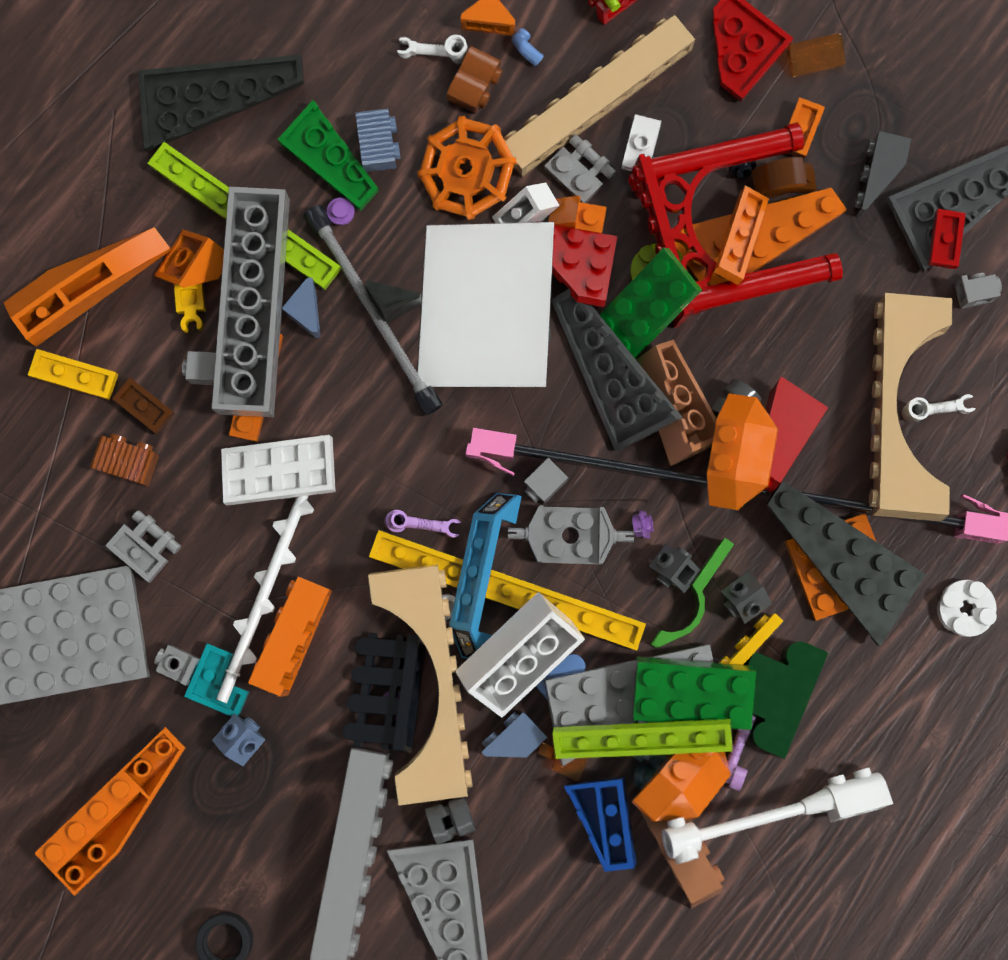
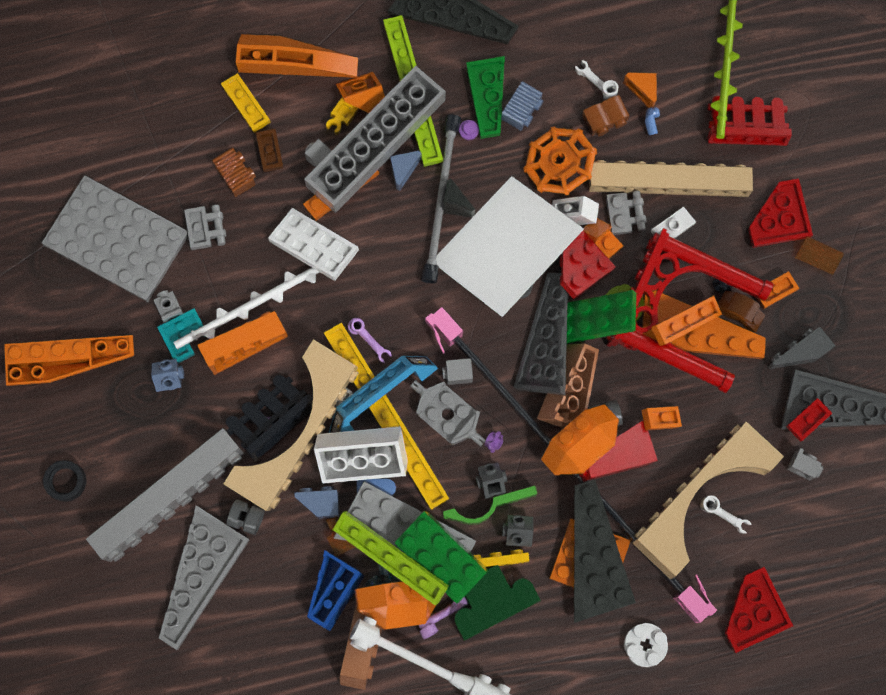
camera: 35 degrees right, 5 degrees down
none -> orange plate [642,406,682,431]

